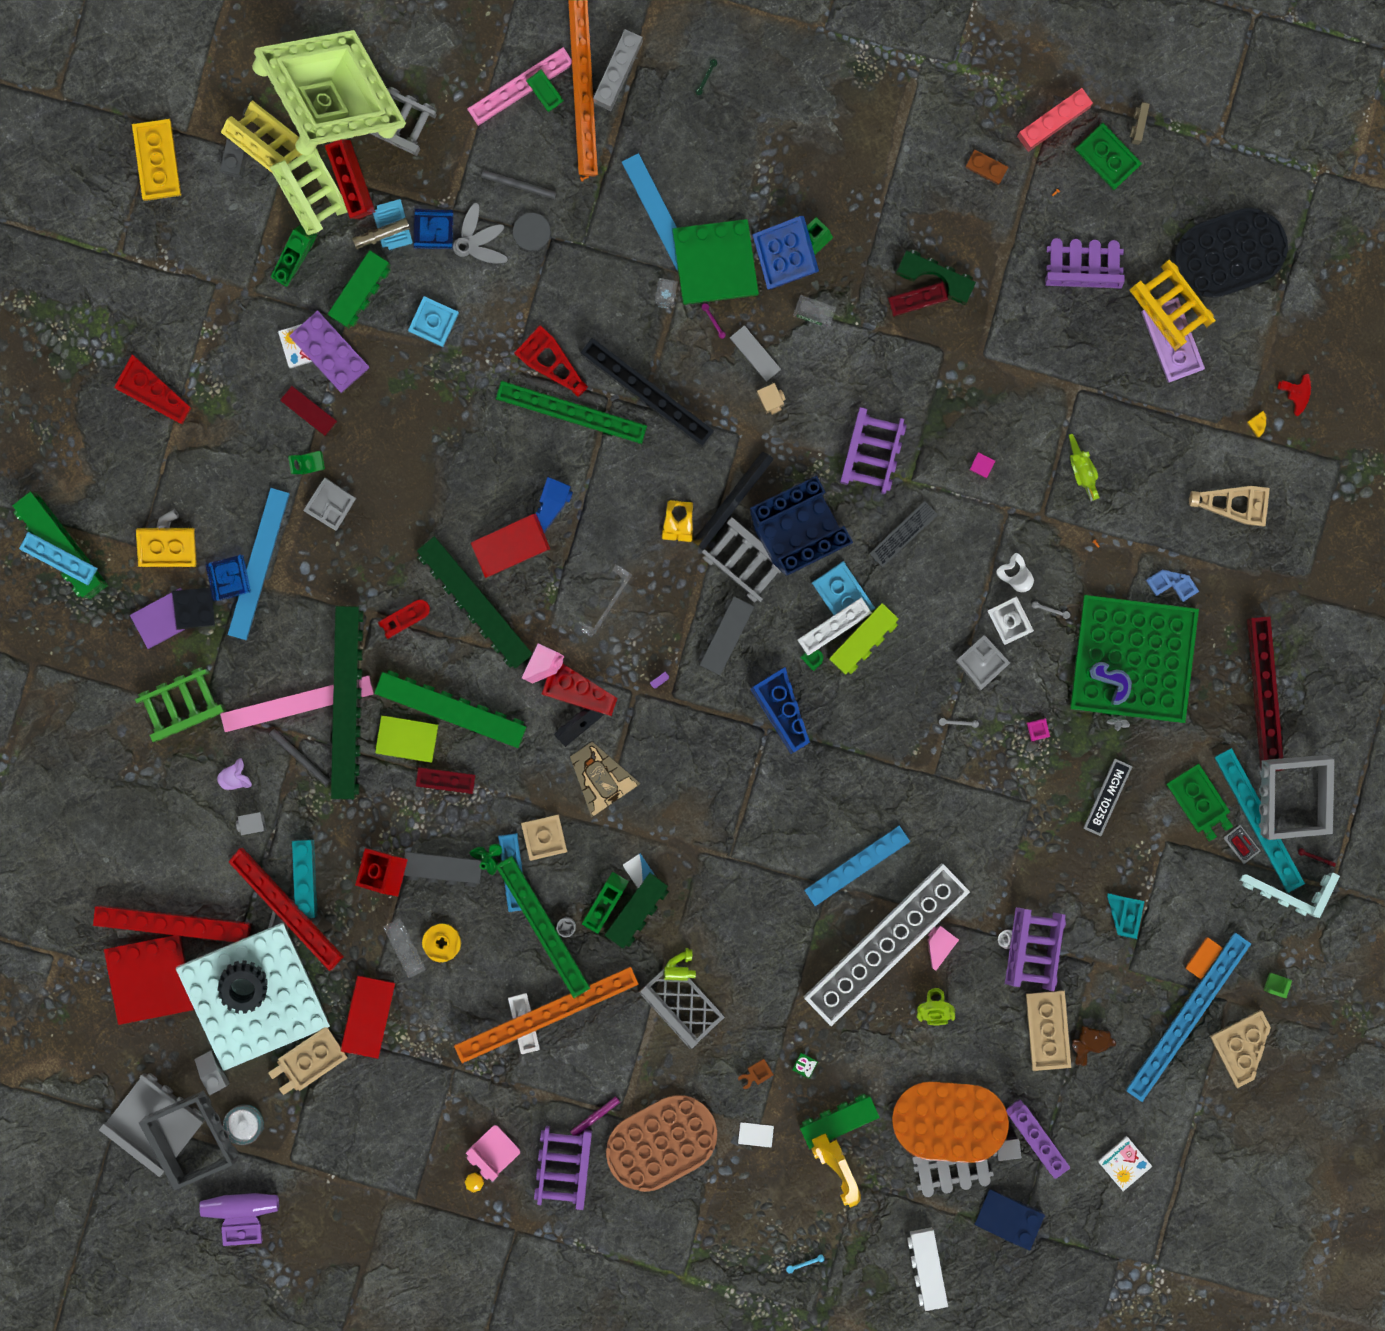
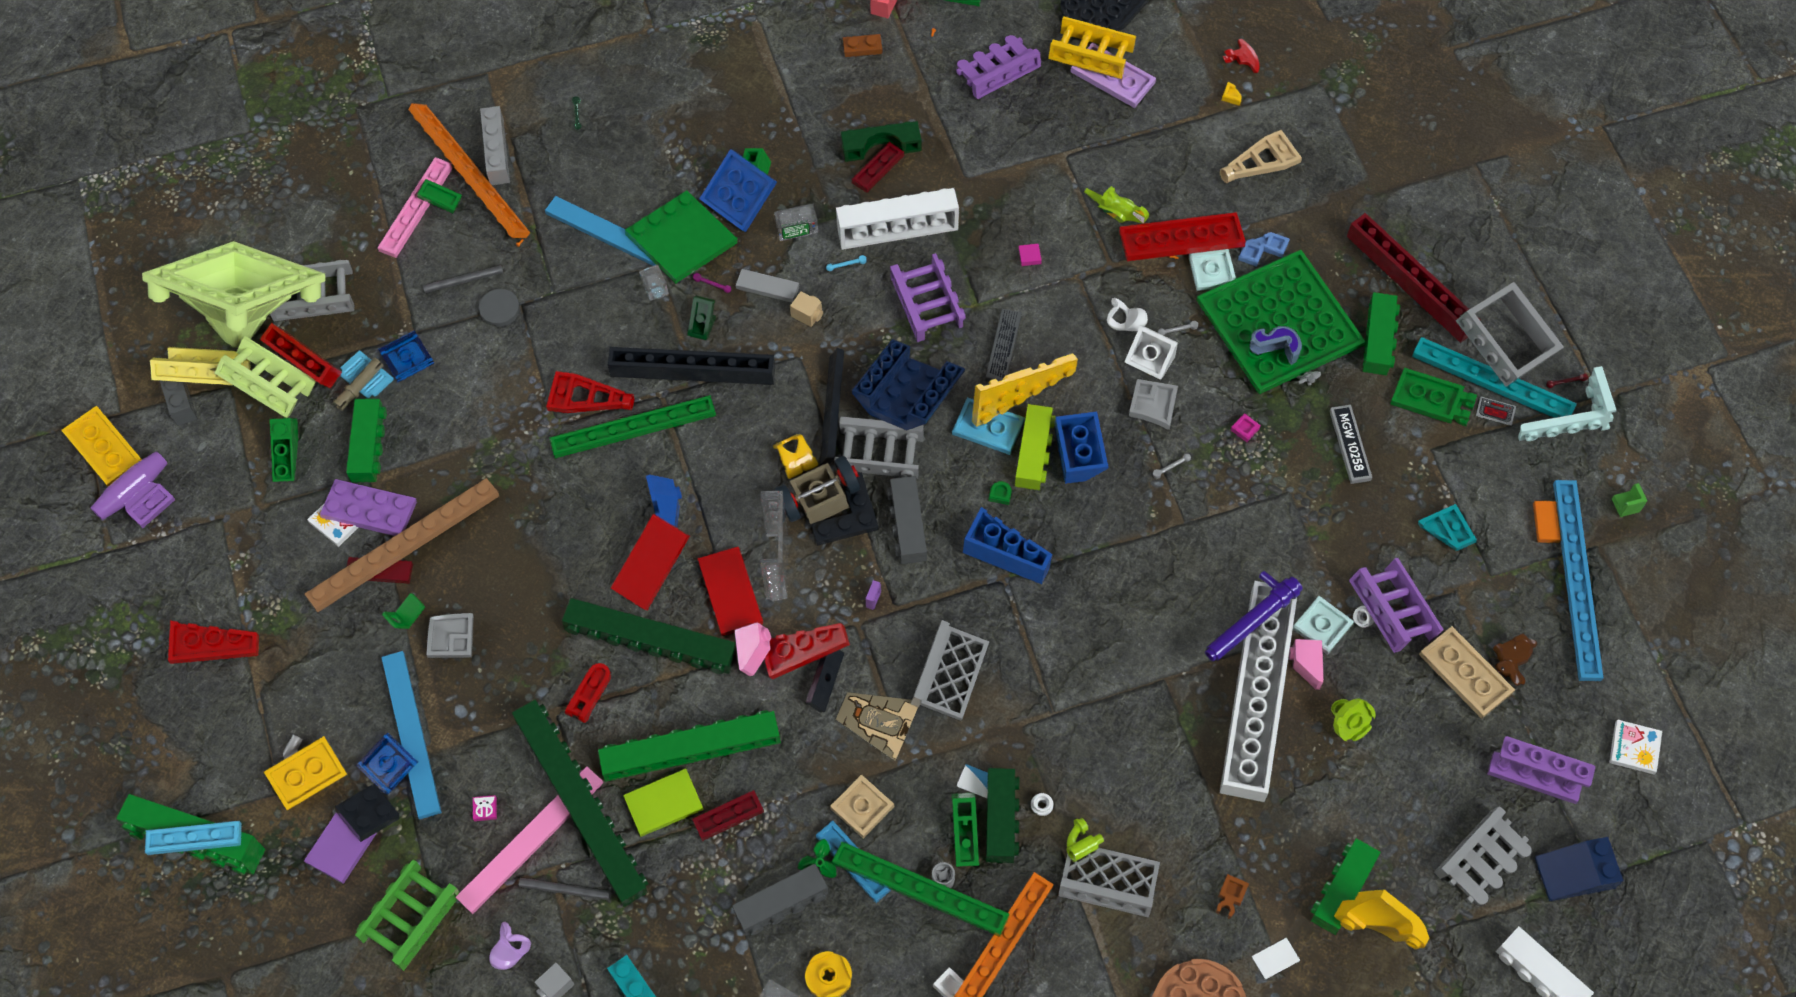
camera: 30 degrees left, 25 degrees down
red brick [355,848,408,897] -> none
medium azure plate [408,296,459,347] -> none
light grey plant [453,203,508,264] -> none
tile [792,1053,818,1079] -> none
white tile [798,597,872,655] -> none
dark azure plate [804,826,910,906] -> none
orange plate [892,1082,1009,1163] -> none
light grey brick [993,1136,1022,1161] -> none
tan plate [1210,1010,1271,1088] -> none
none -> medium lavender plate [90,451,175,528]
none -> medium nougat plate [305,478,499,613]
none -> tile [473,795,497,821]
none -> dark green slope [687,295,716,340]
none -> red tile [698,546,763,636]
none -> dark tan brick [775,456,860,525]
none -> black plate [811,472,879,546]
none -> medium azure hinge [826,255,866,271]
none -> white brick [836,188,959,250]
none -> light grey fence [911,620,989,721]
none -> yellow wing [972,353,1078,427]
none -> white plate [1031,793,1053,816]
none -> blue slope [1054,412,1108,484]
none -> red plate [1119,212,1246,261]
none -> light aqua tile [1189,249,1236,291]
none -> dark purple cylinder [1205,571,1303,661]
none -> light aqua tile [1293,596,1354,655]
none -> green brick [1362,292,1400,376]

